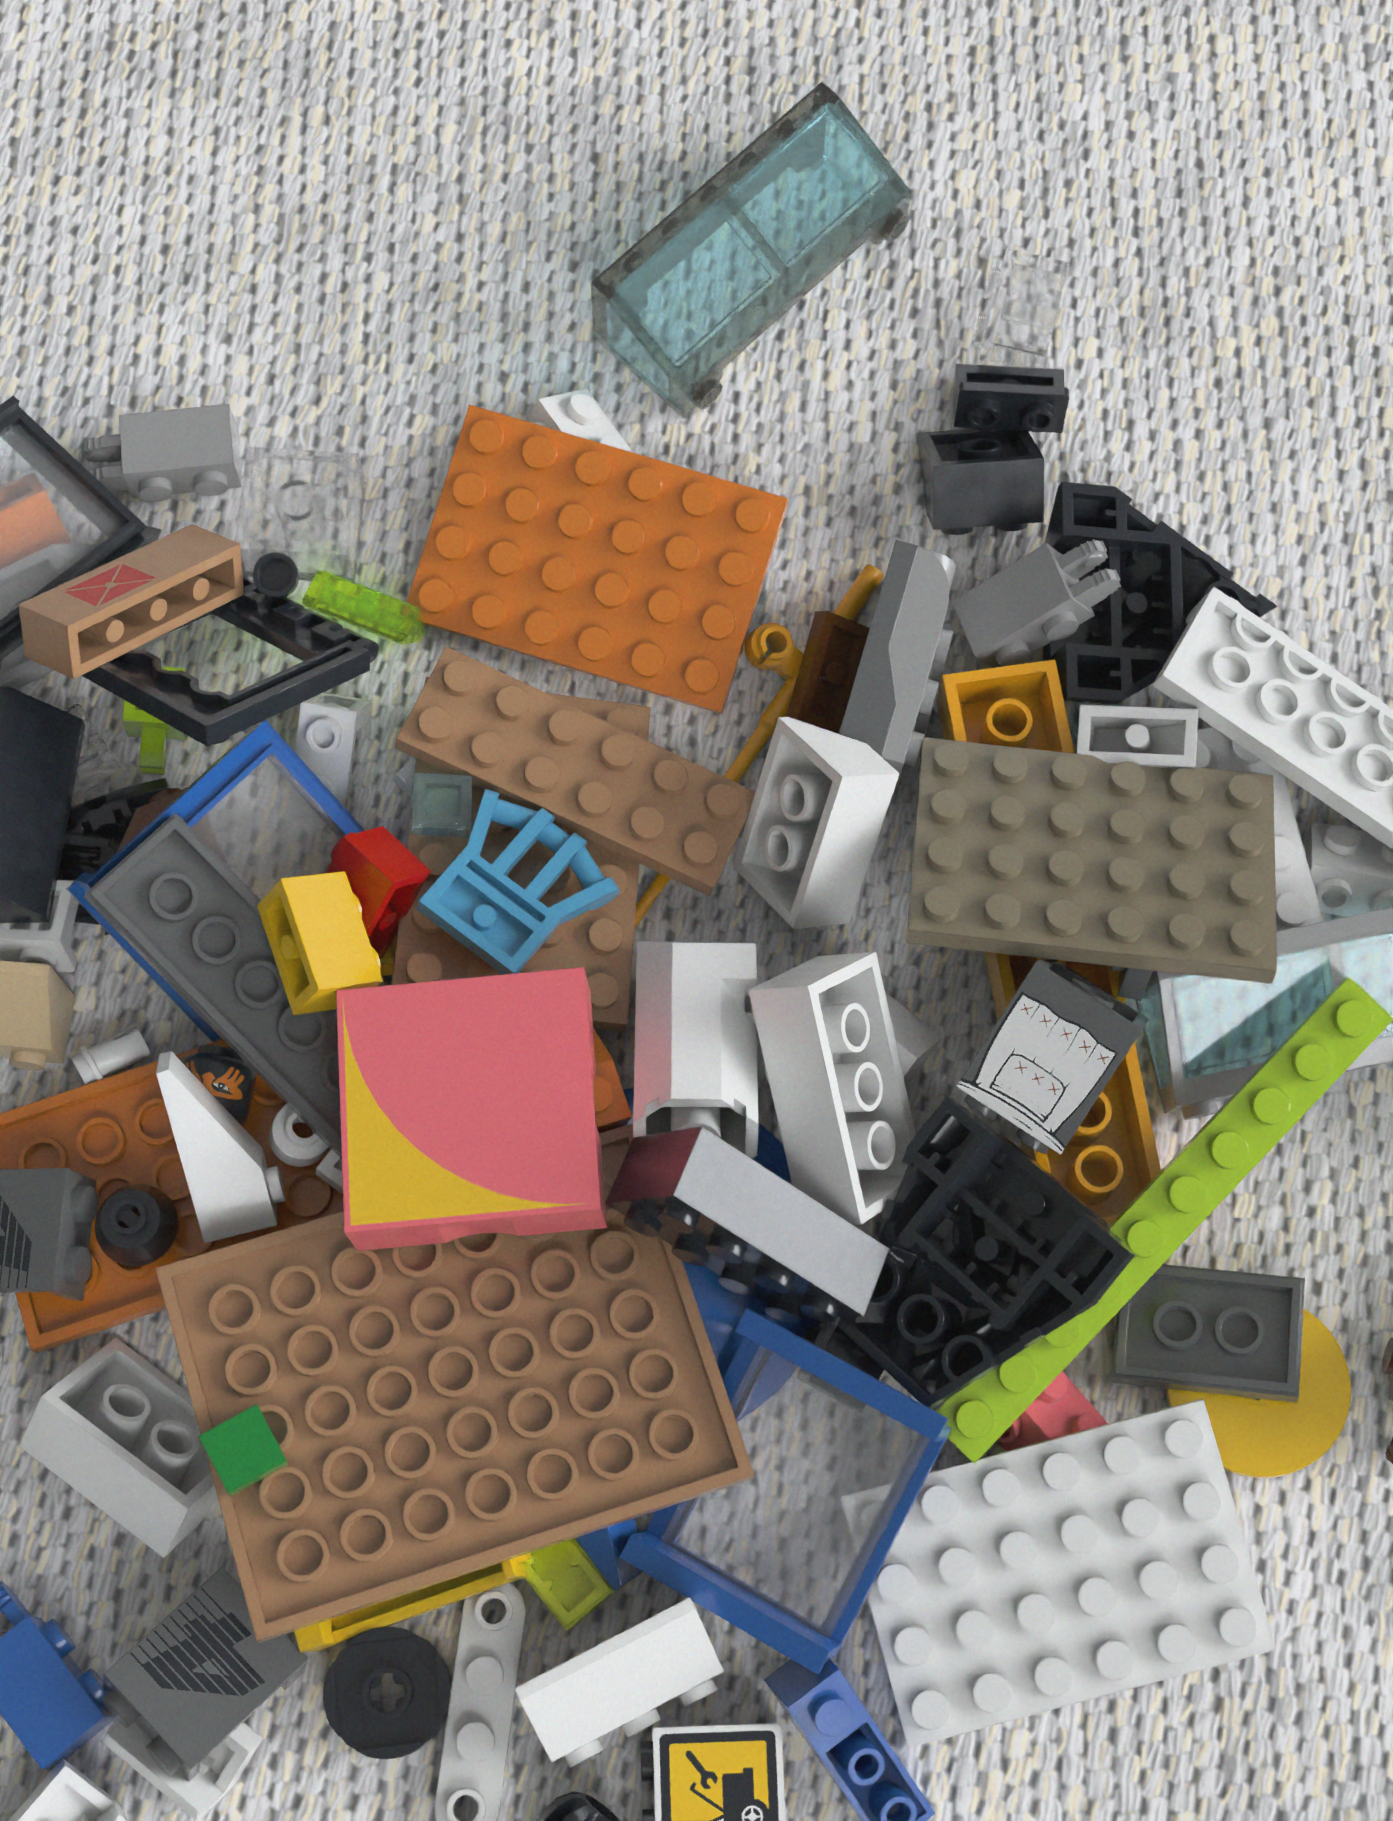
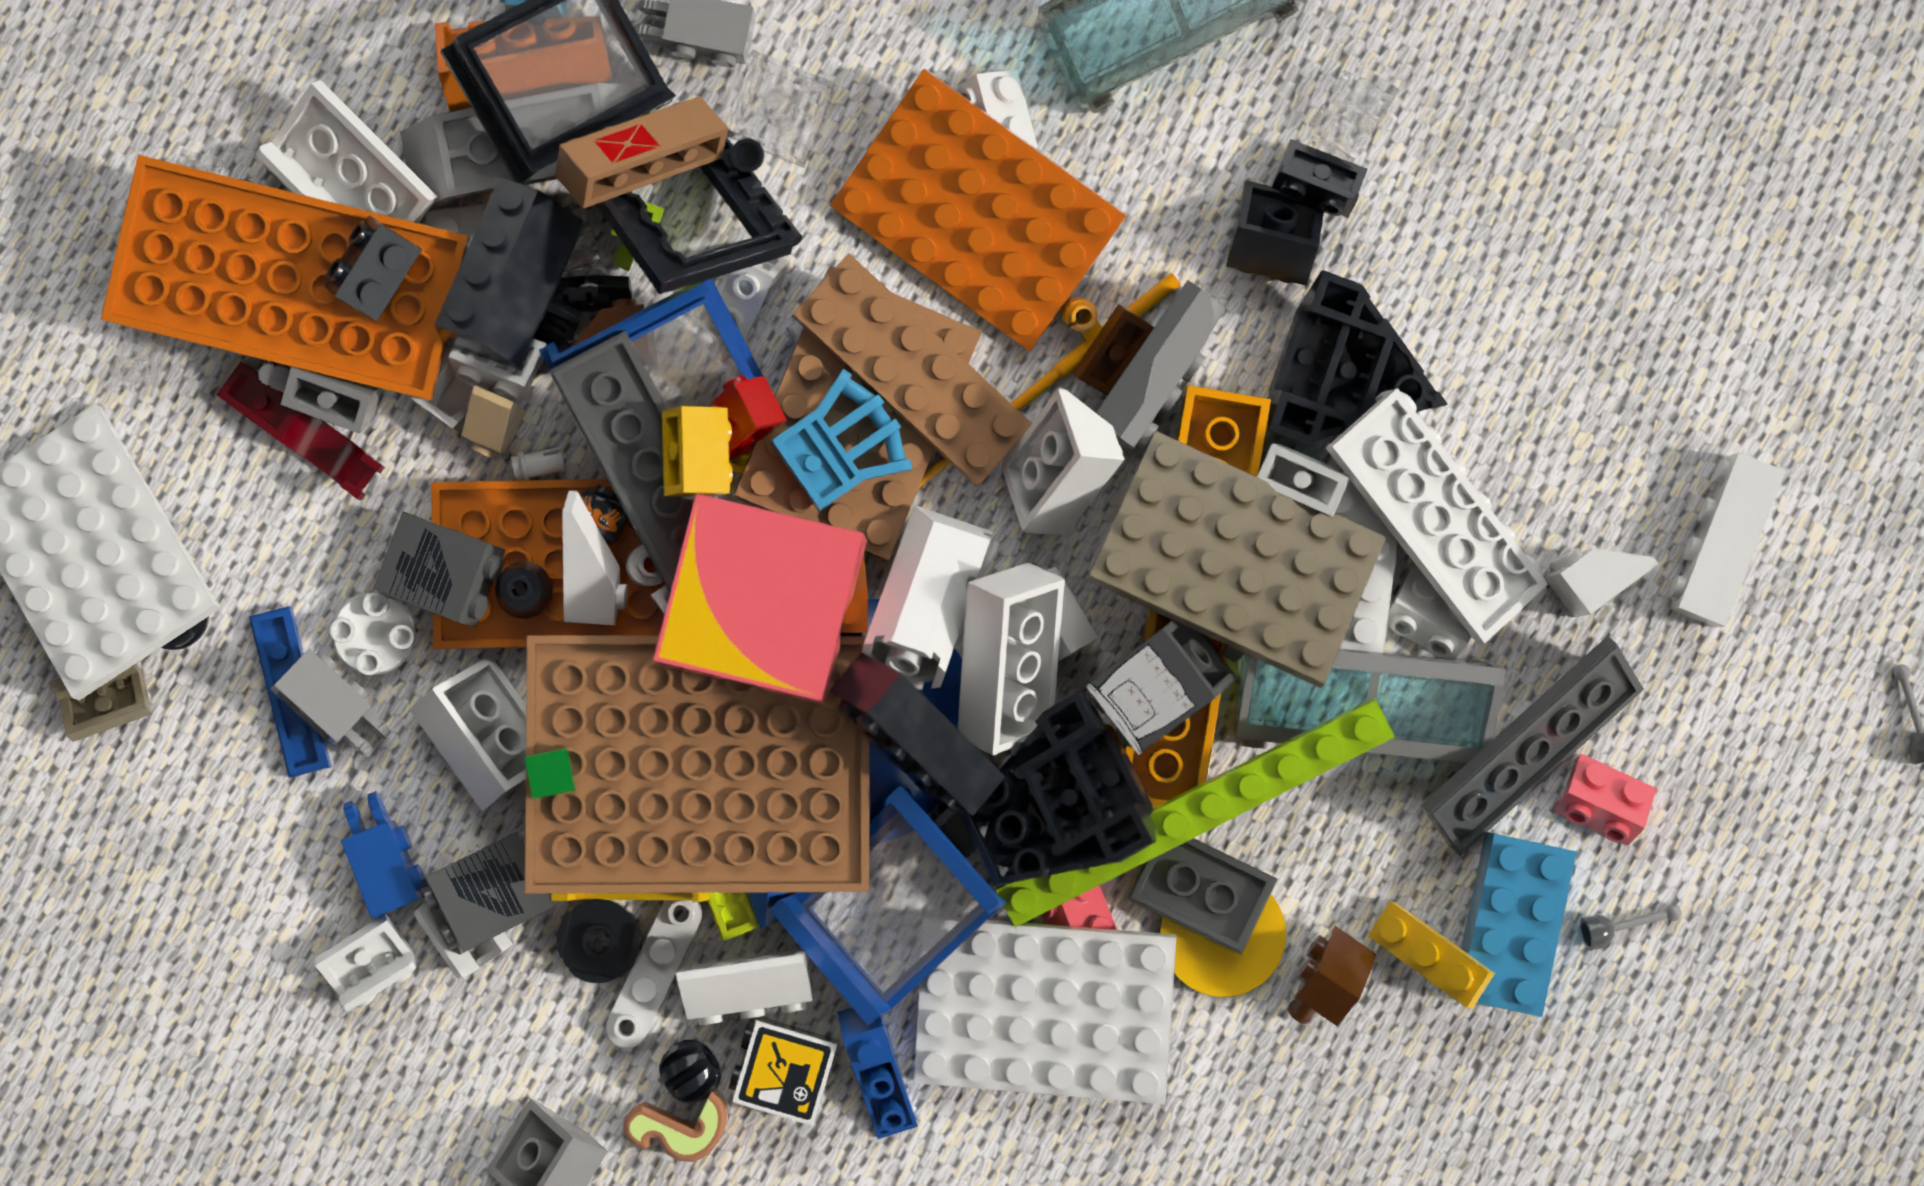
camera: 20 degrees right, 15 degrees up
clear neon green slope [302,570,424,644] -> none
clear light blue tile [411,772,472,838] -> none
light grey hinge [952,539,1121,668] -> none

